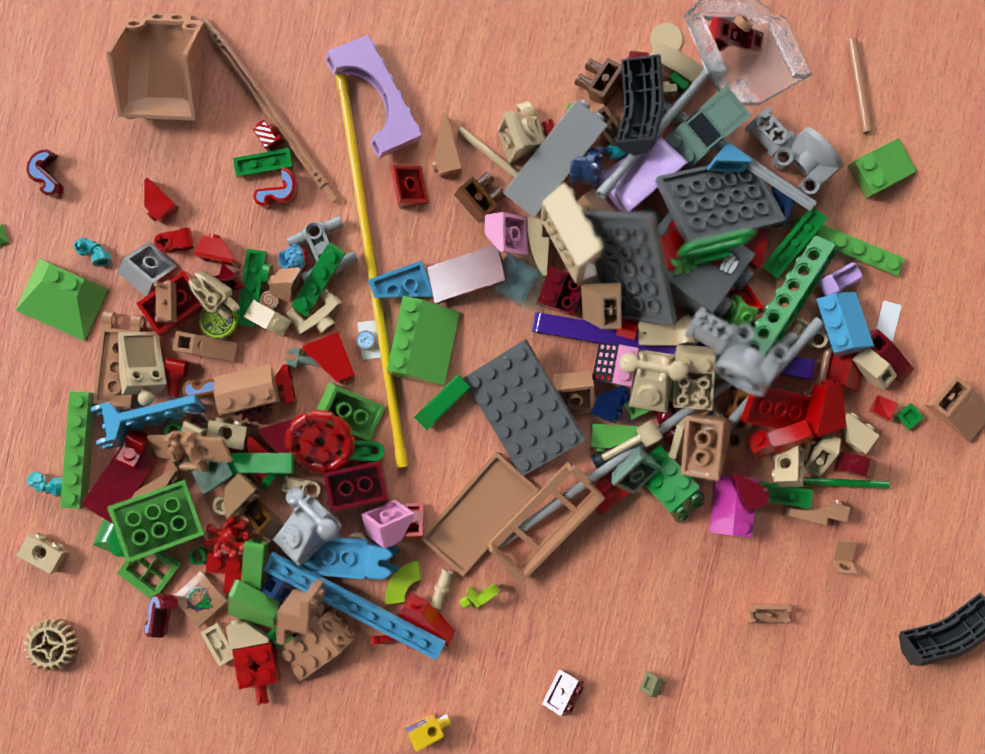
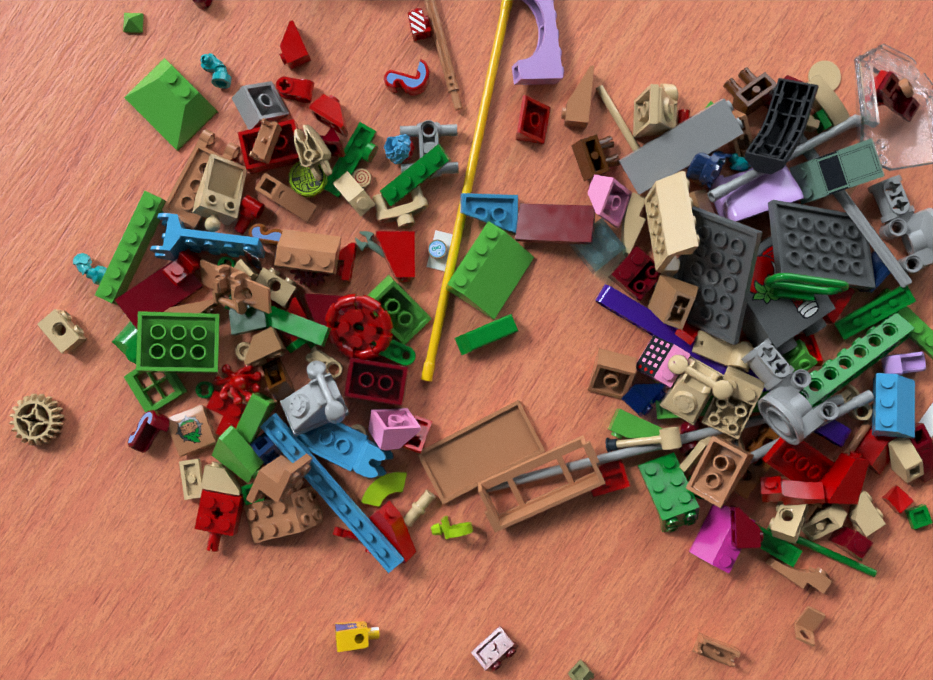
camera: 25 degrees right, 0 degrees up
green plate [233,148,293,178] -> none
nougat slope [268,268,301,303] -> none
dark grey plate [463,339,587,476] -> none
sand green slope [612,447,661,494] -> none
dark azure slope [707,142,751,173] -> none

